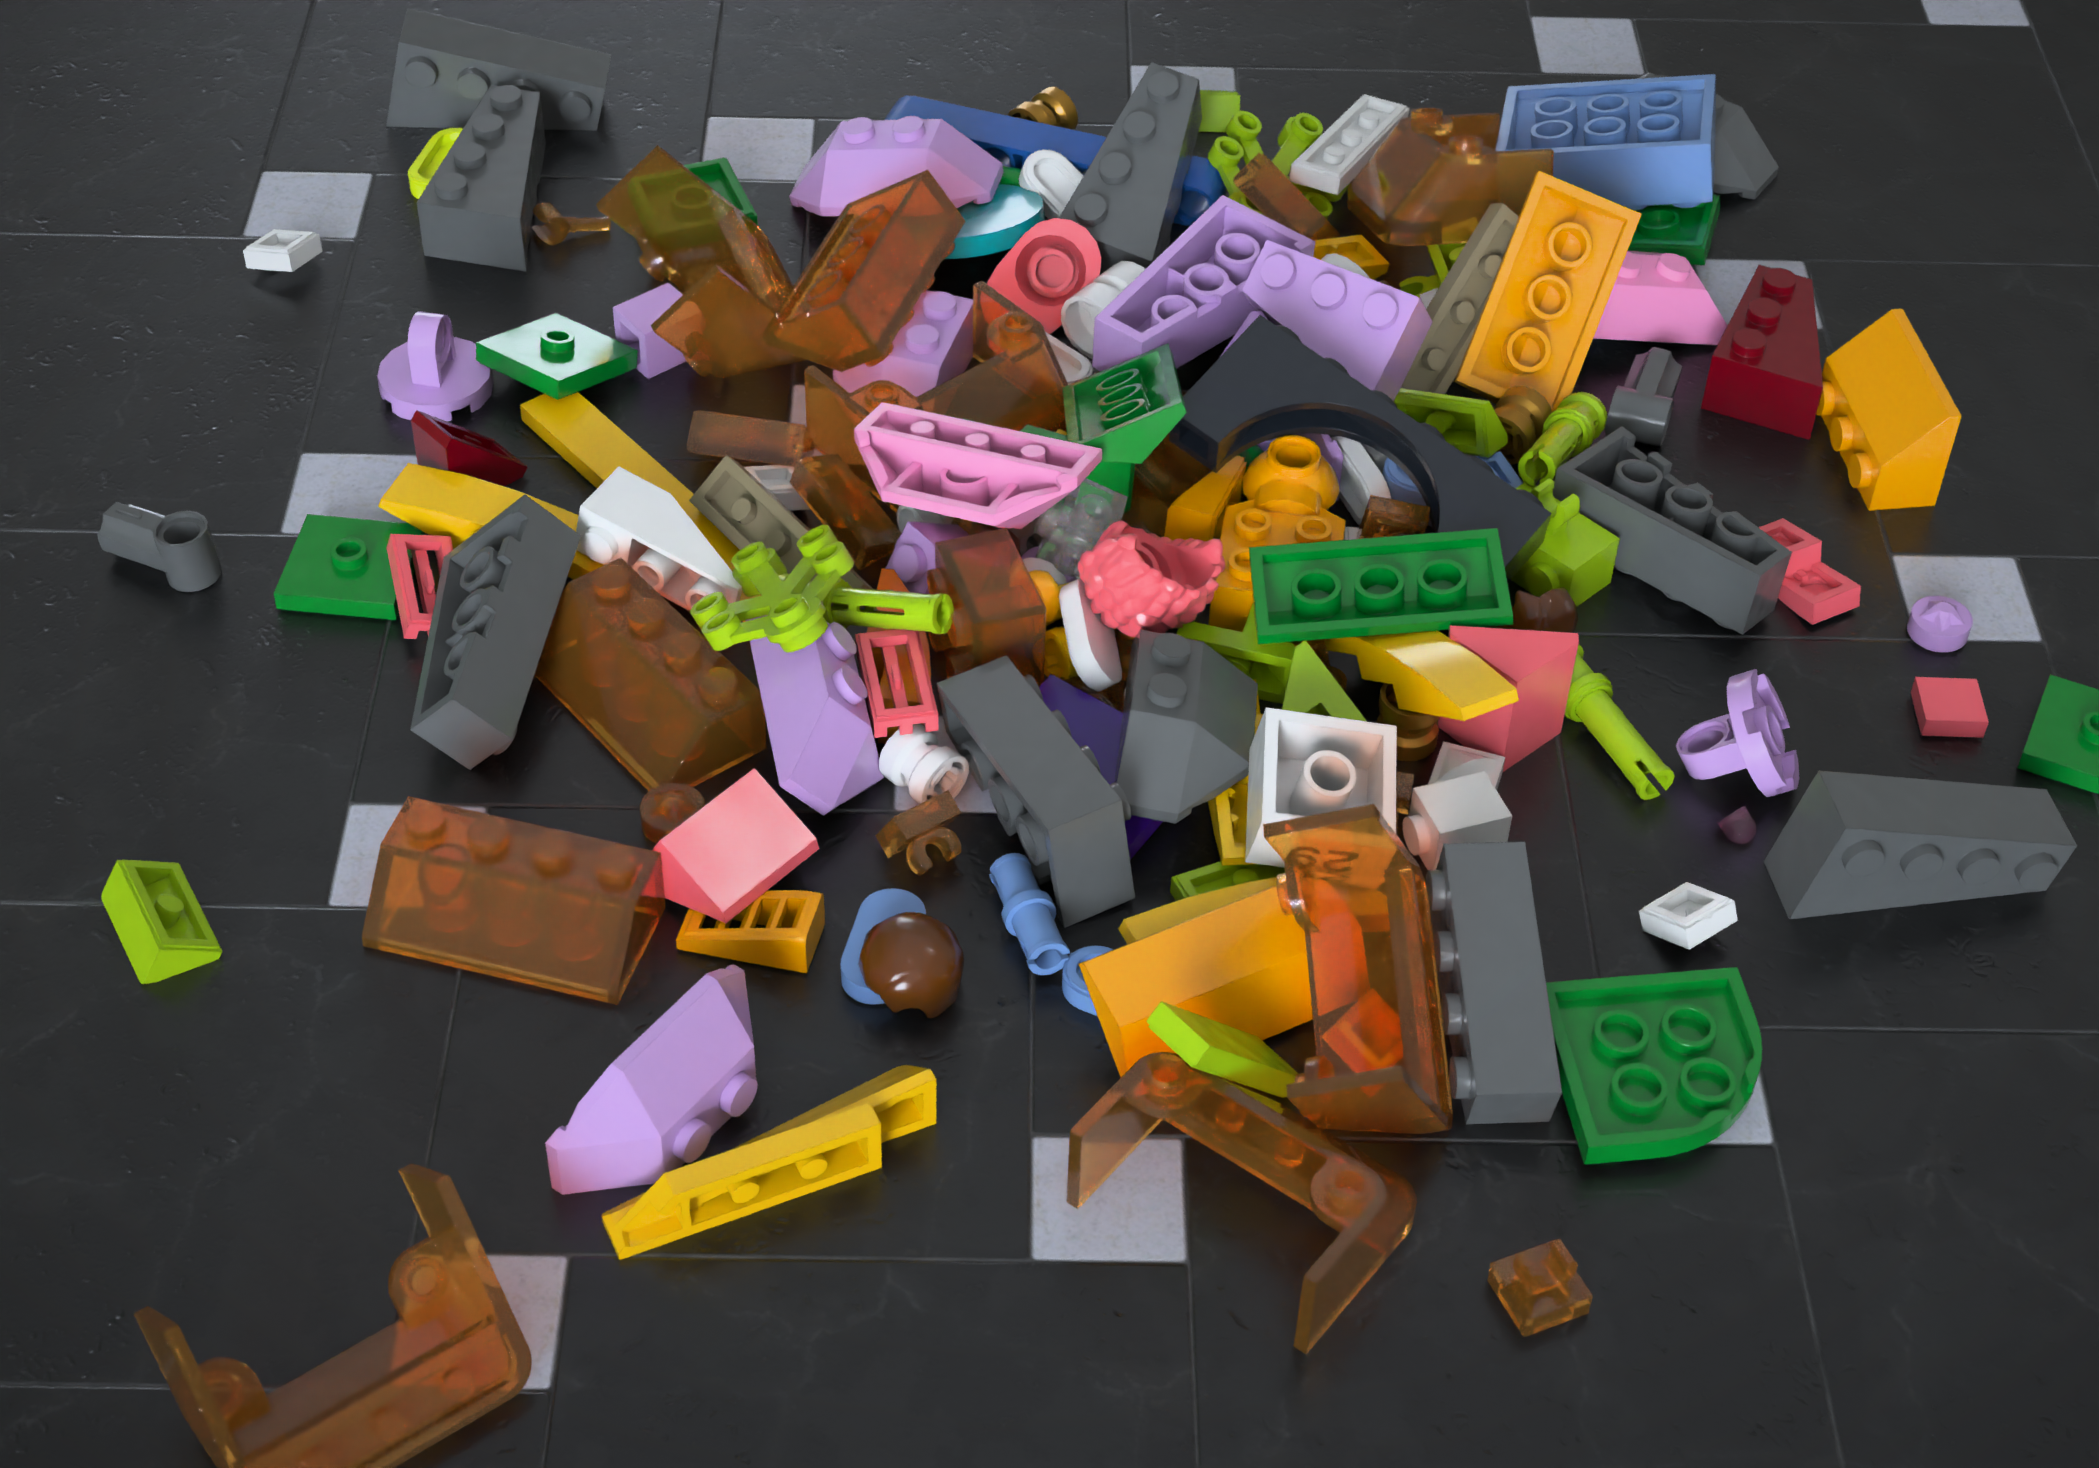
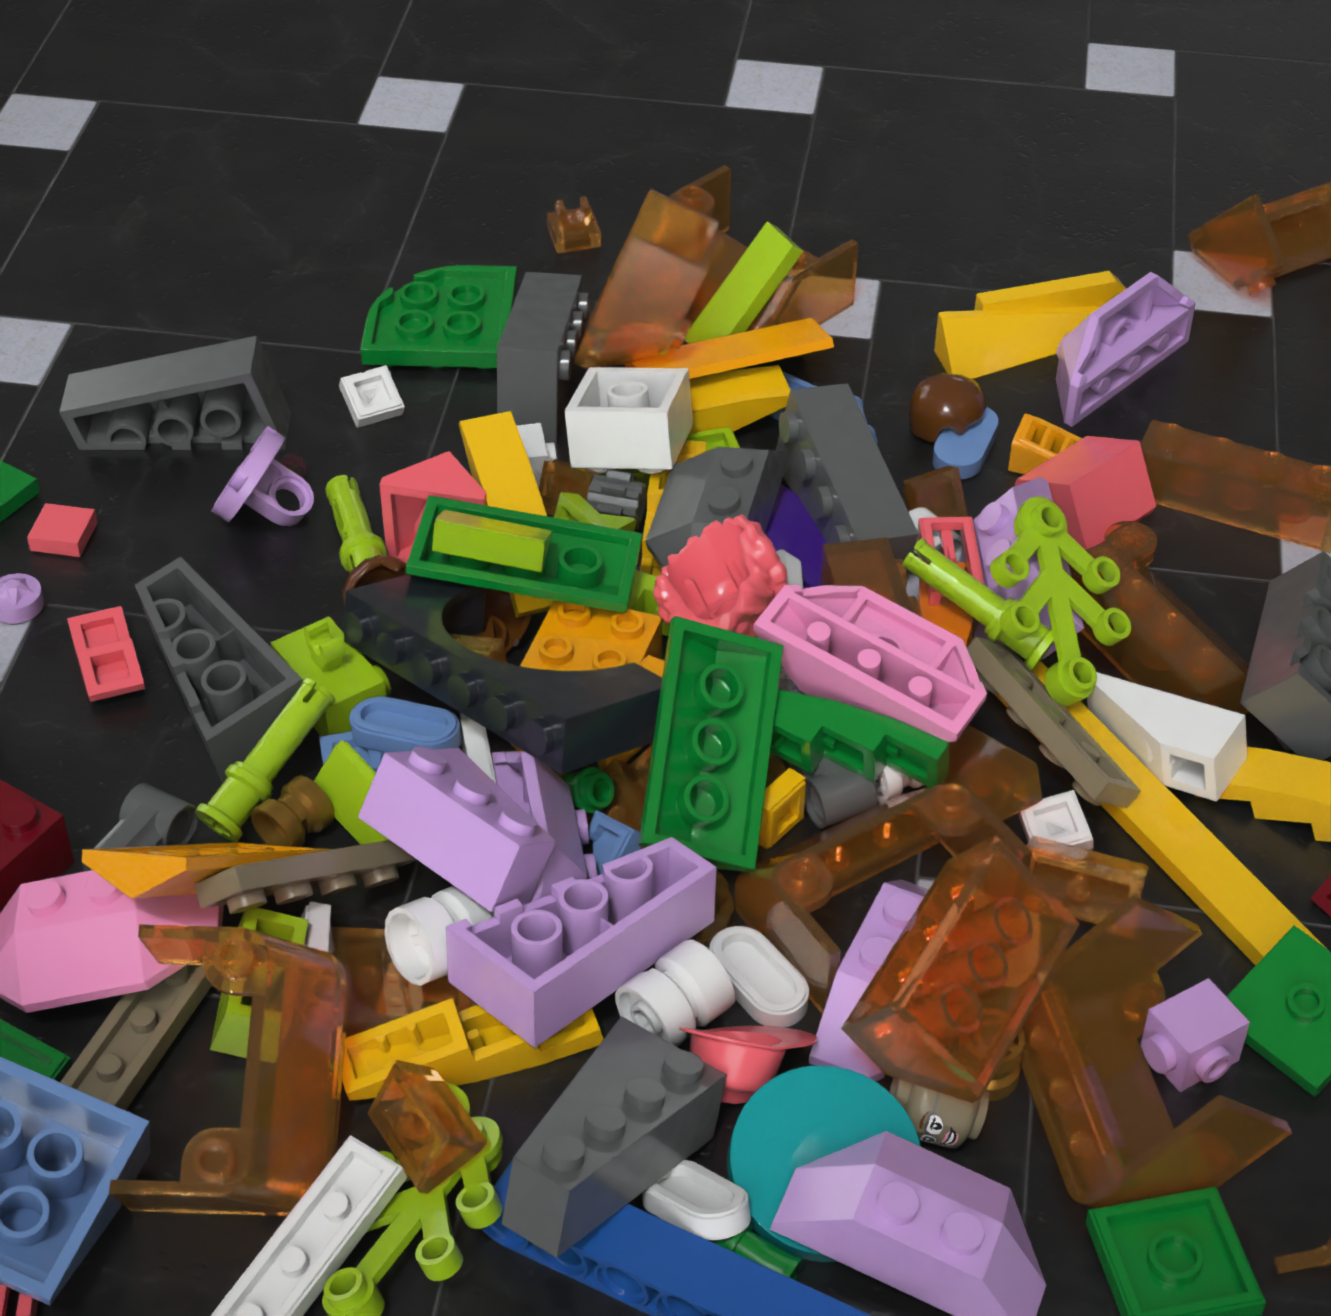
camera: 170 degrees left, 0 degrees up
none -> lime slope [432,510,553,572]

